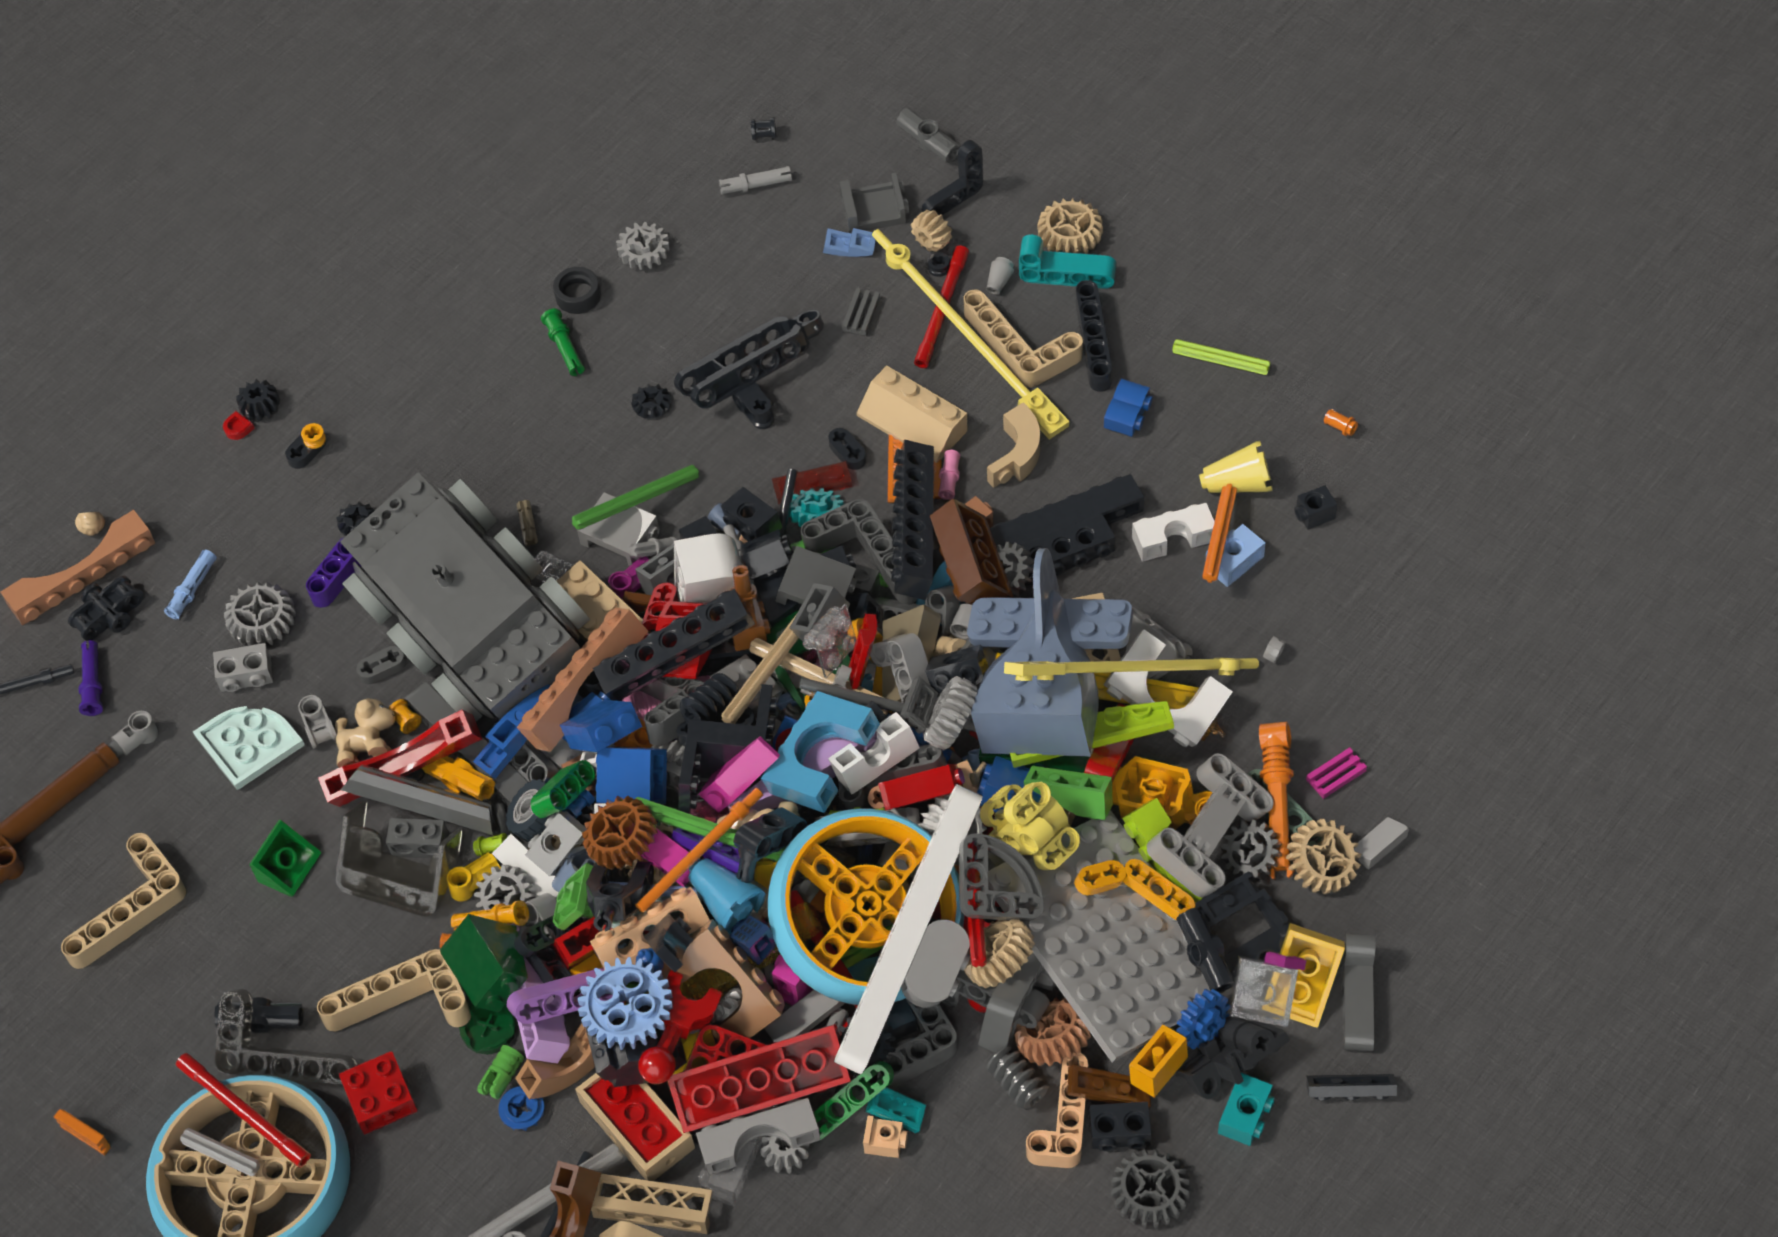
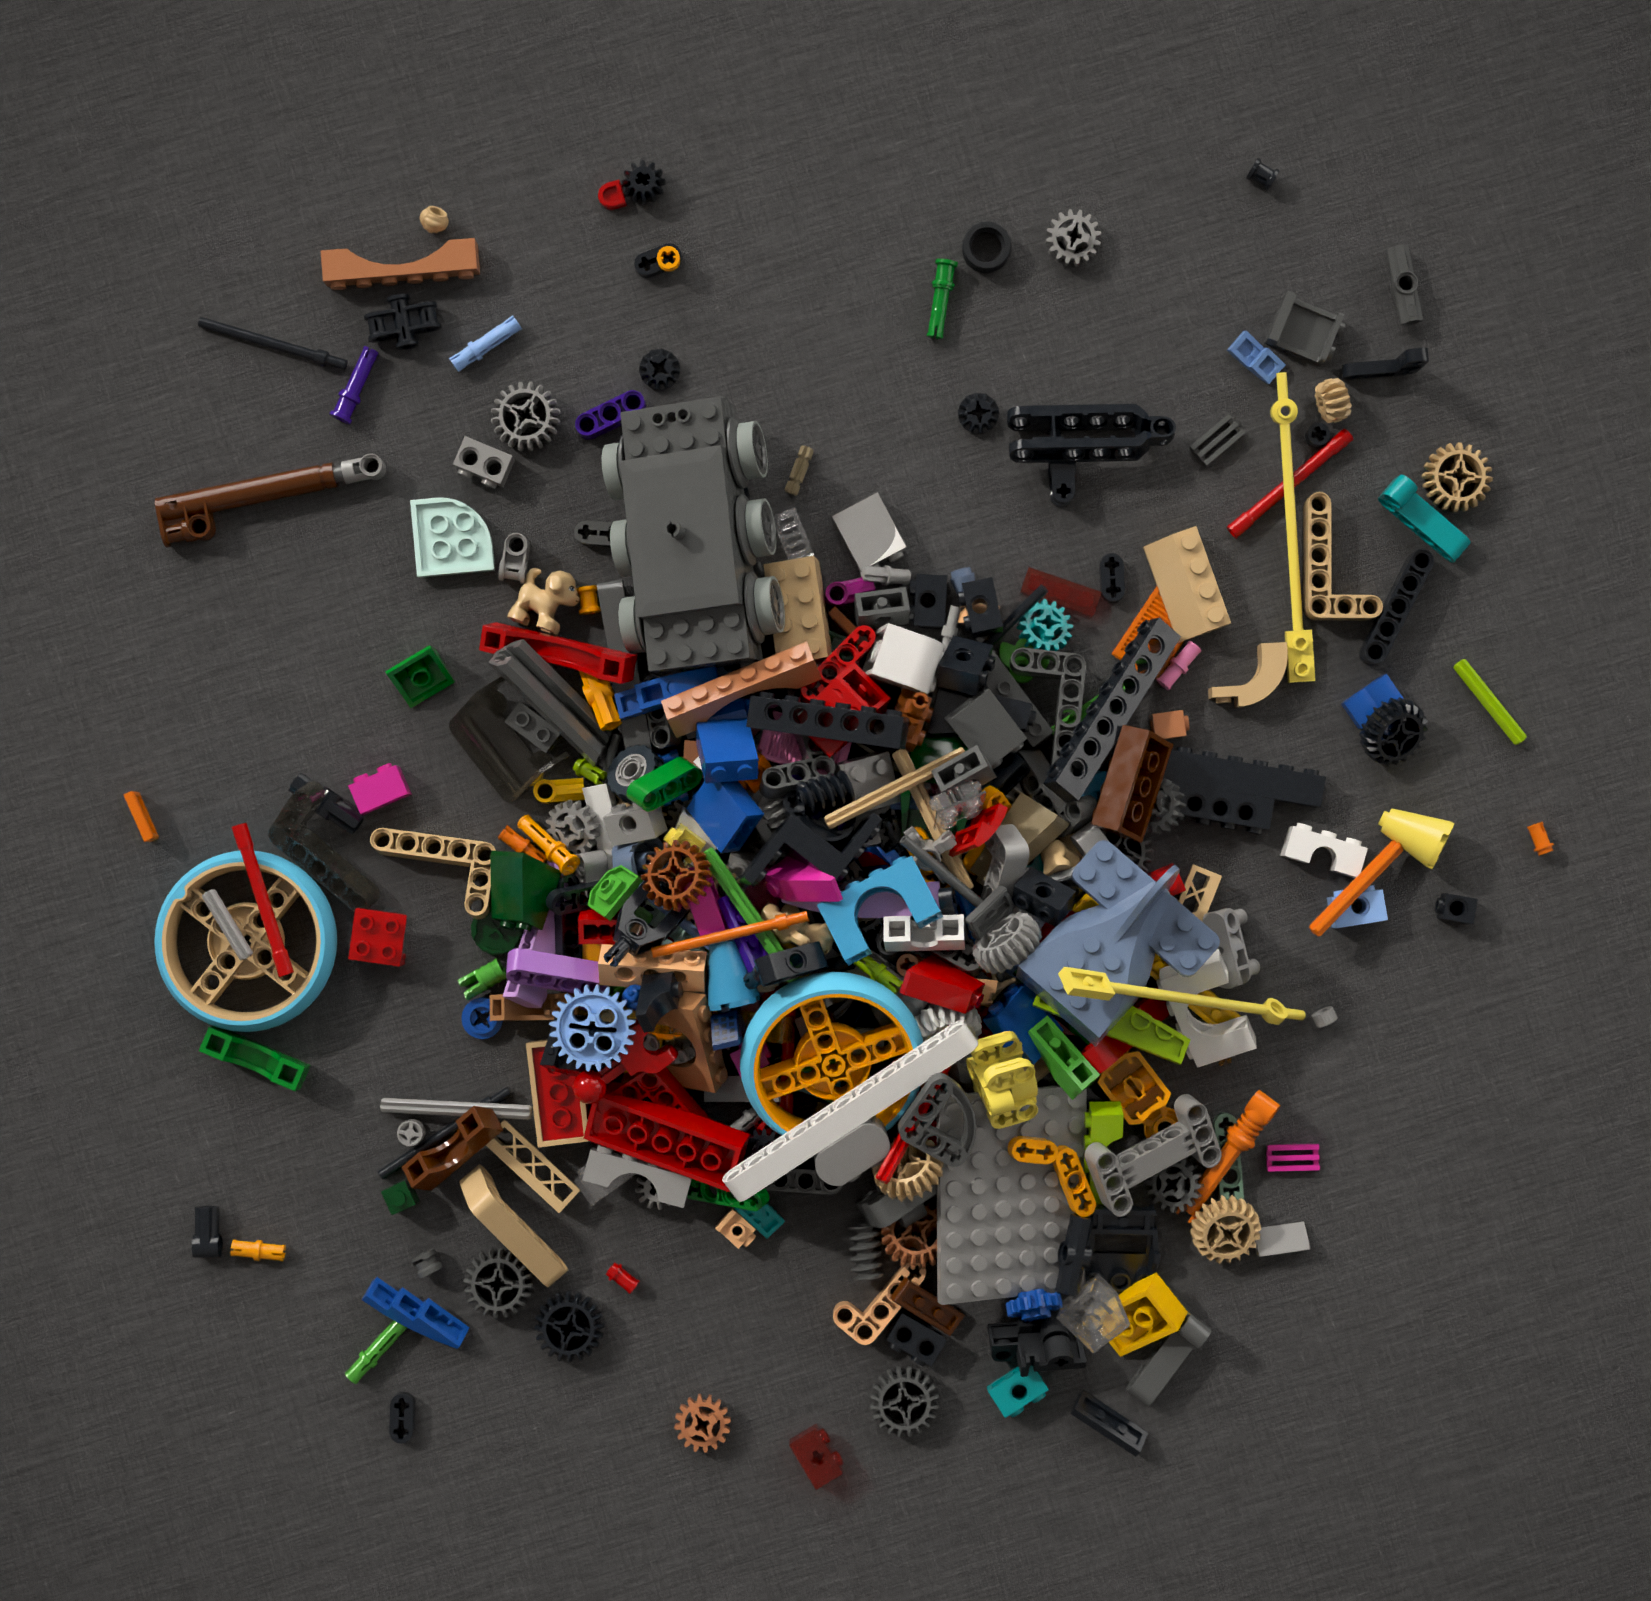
camera: 25 degrees right, 30 degrees up
tan beam [61,833,186,969] -> none
bright green axle [572,465,699,530] -> none
light grey pin [719,166,792,195] -> none
light grey cone [986,257,1014,295] -> none
light orange brick [1129,1025,1188,1098] -> none
magenta tile [1265,952,1306,970] -> none
none -> dark pink brick [348,763,412,815]
none -> black gear [1359,697,1428,766]

